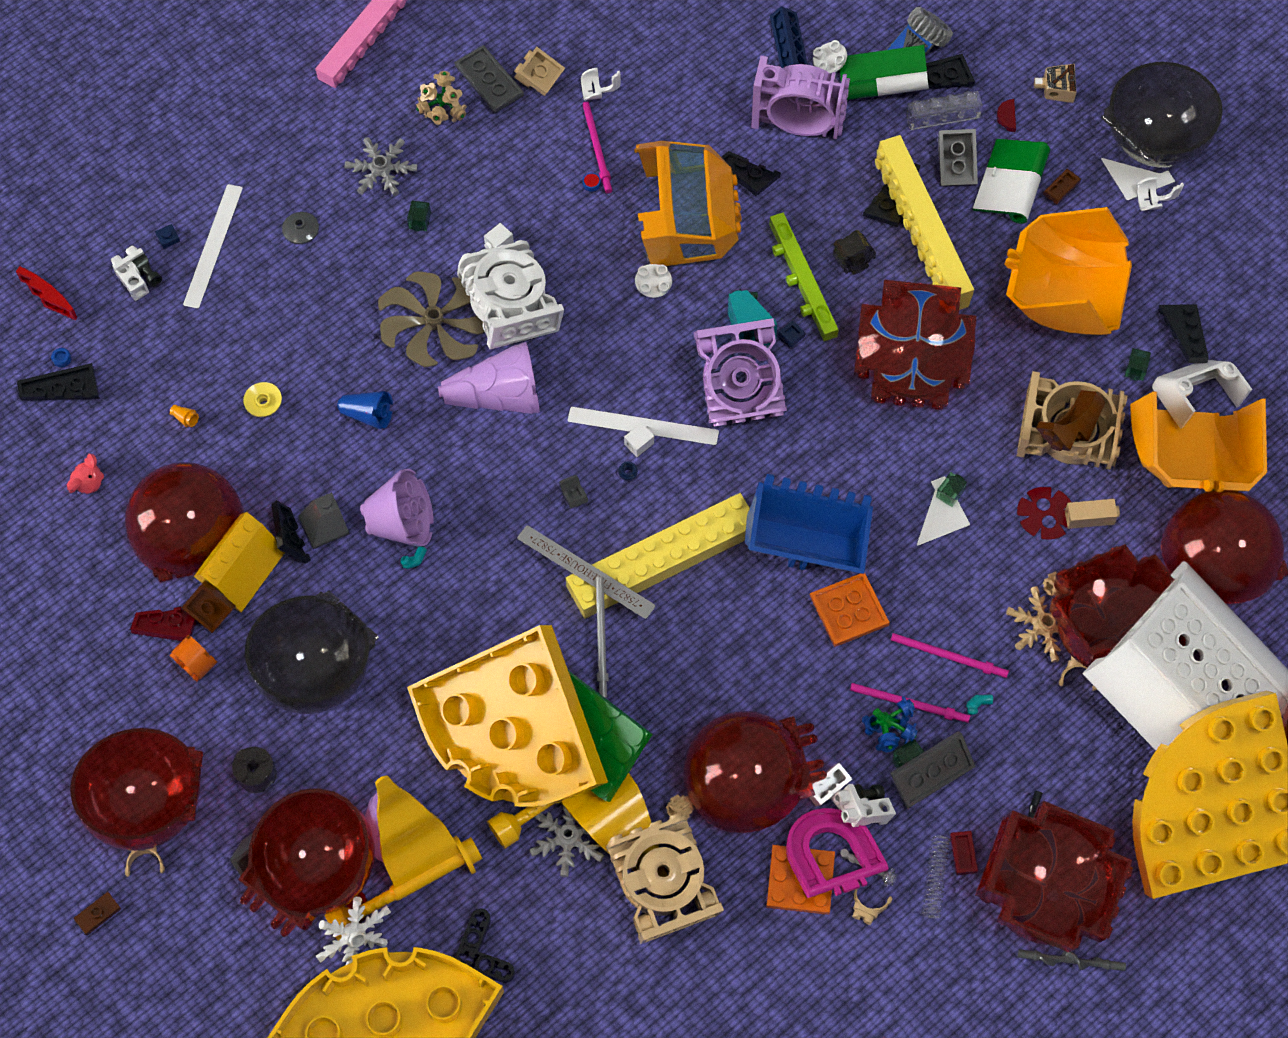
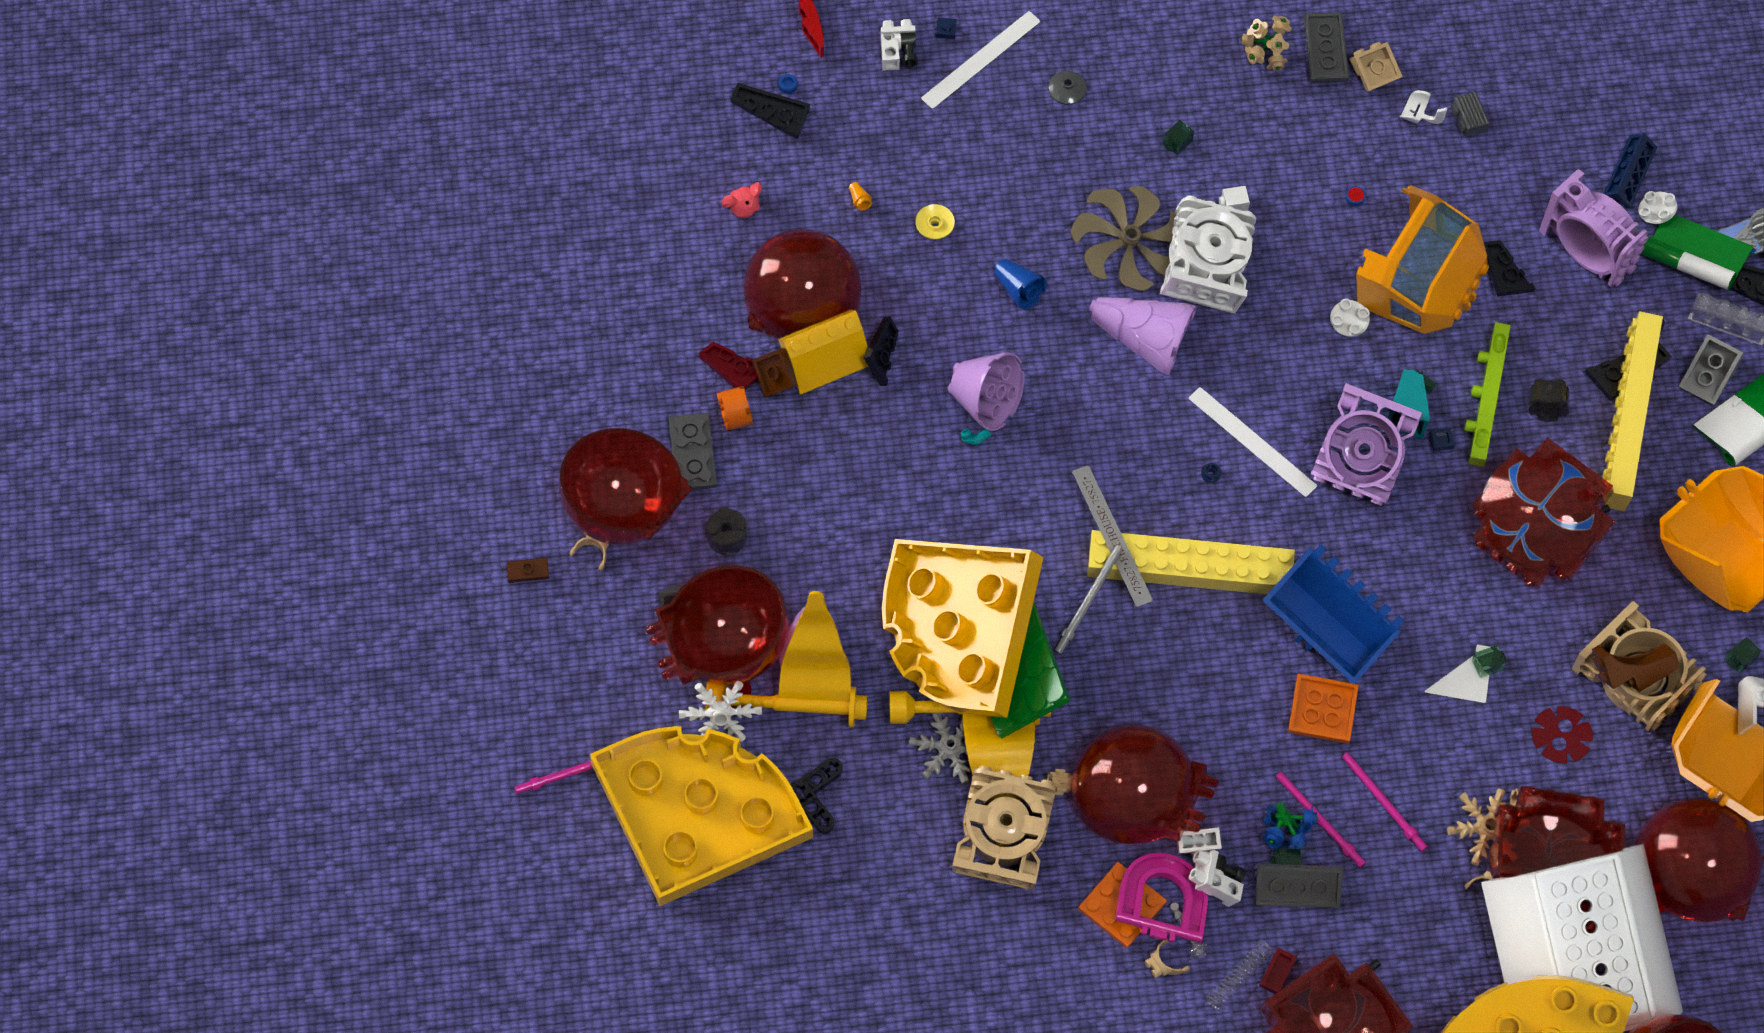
camera: 30 degrees right, 0 degrees up
clear smoke windscreen [245,590,379,714] -> none
dark grey slope [299,492,349,549] -> none
light grey piece [345,137,417,196] -> none
dark grey bracket [559,475,589,508] -> none
dark pink bar [582,102,613,193] -> none
white brick [624,423,655,457] -> none
teal arm [966,694,993,715] -> none
tan brick [1065,499,1120,529] -> none
none -> dark grey piece [668,413,717,492]
none -> dark grey brick [1451,92,1490,137]

